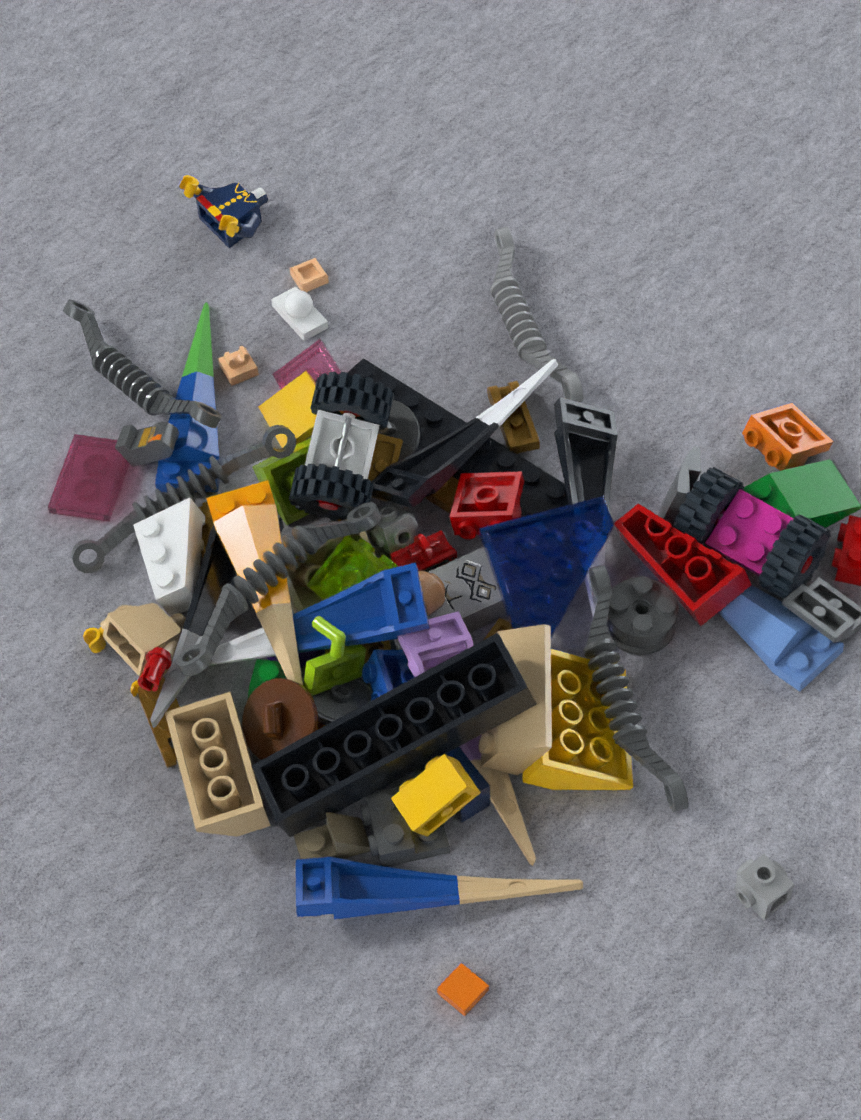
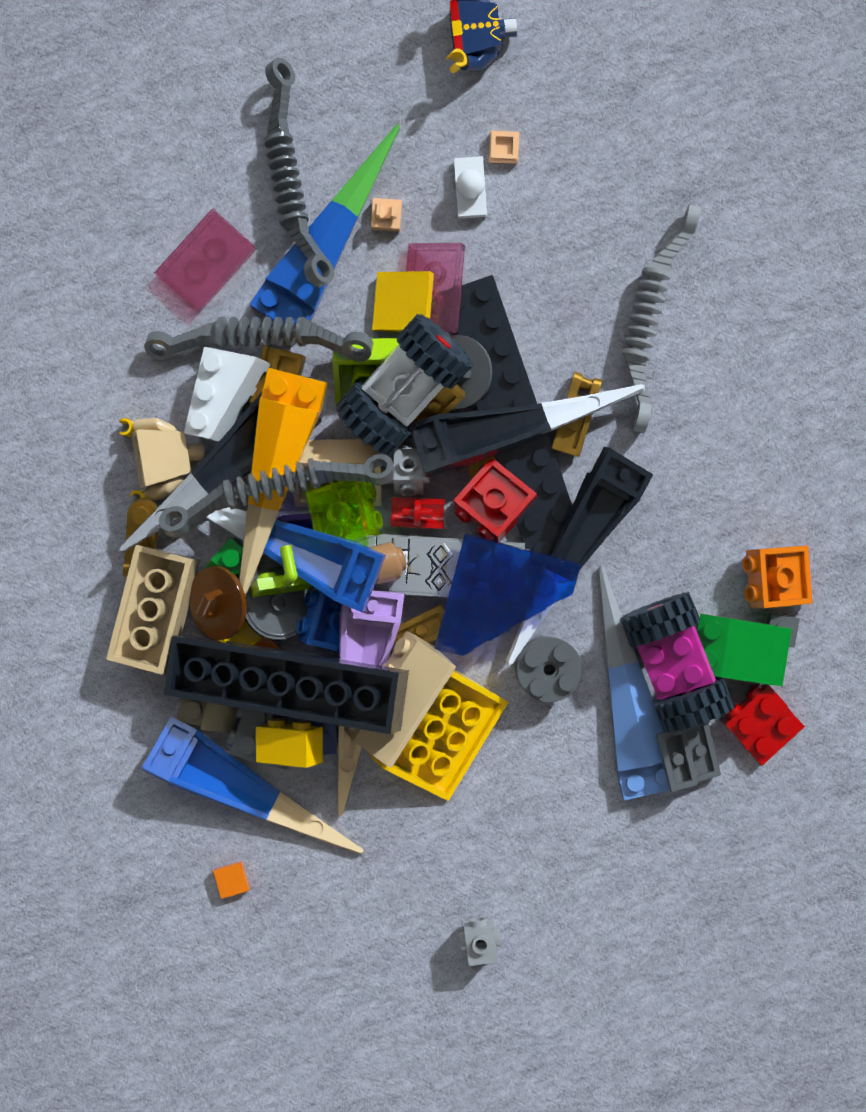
camera: 30 degrees right, 35 degrees up
dark grey leg [115,422,179,467] -> none
red pin [137,647,172,692] -> none
dark grey piece [583,565,688,812] -> none
red wedge [613,503,752,626] -> none
dark grey slope [659,446,701,526] -> none

